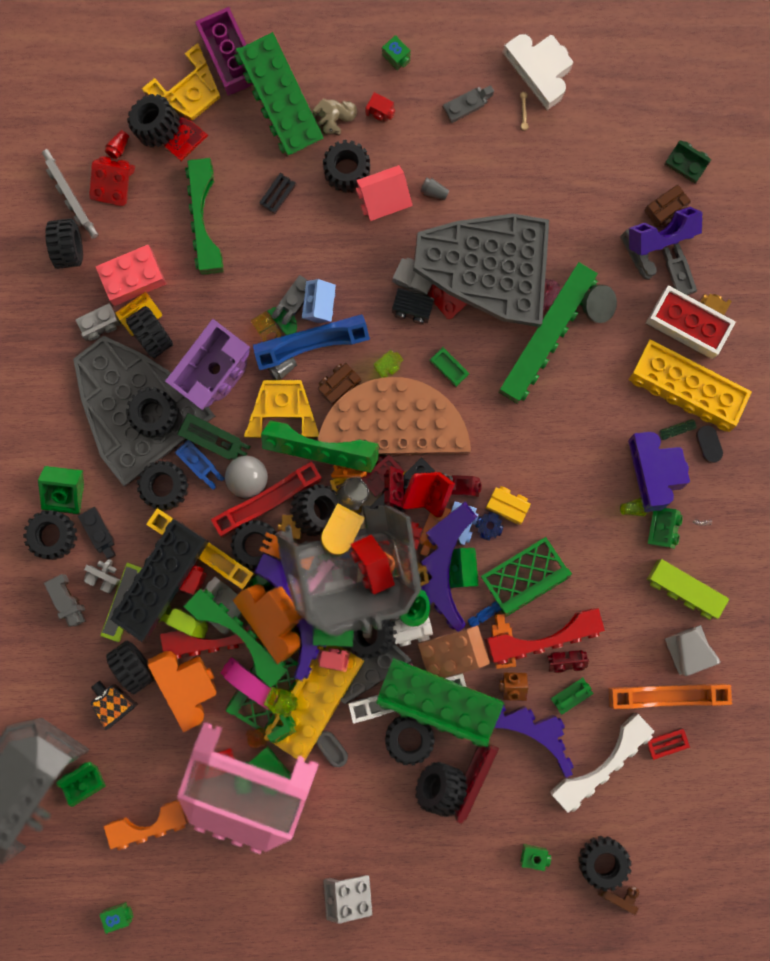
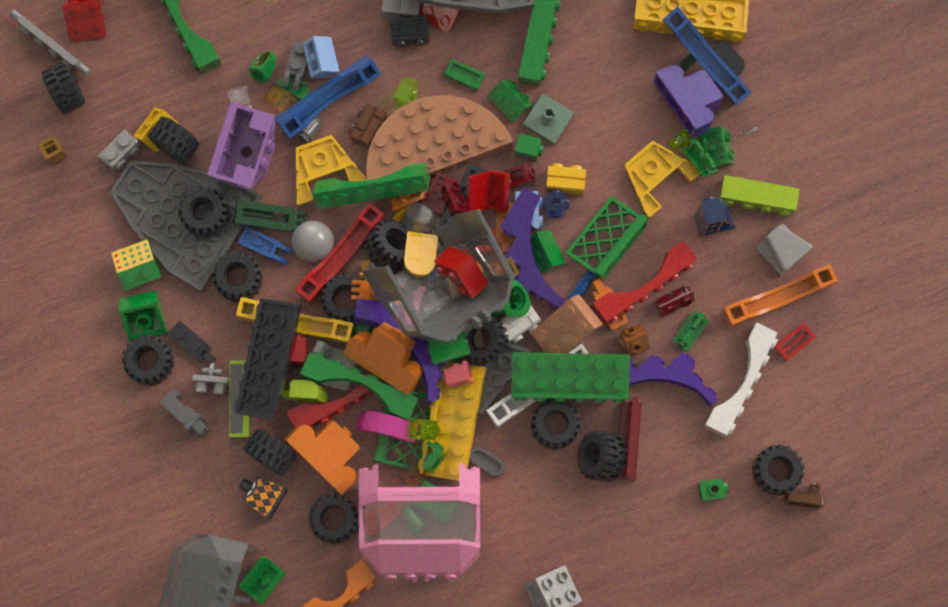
camera: 20 degrees left, 5 degrees down
coral brick [95,245,166,306] -> none
none -> pearl gold brick [37,135,68,166]
none -> slope [111,239,162,291]
none -> clear brick [227,86,252,108]
none -> green rock [248,51,276,83]
none -> black tyre [308,493,359,544]
none -> green bracket [487,79,533,123]
none -> green brick [515,134,544,162]
none -> sand green tile [523,93,574,145]
none -> yellow wing [624,140,700,219]
none -> blue arch [662,7,752,105]
none -> green hinge [682,139,718,178]
none -> dark blue wedge [694,196,736,237]

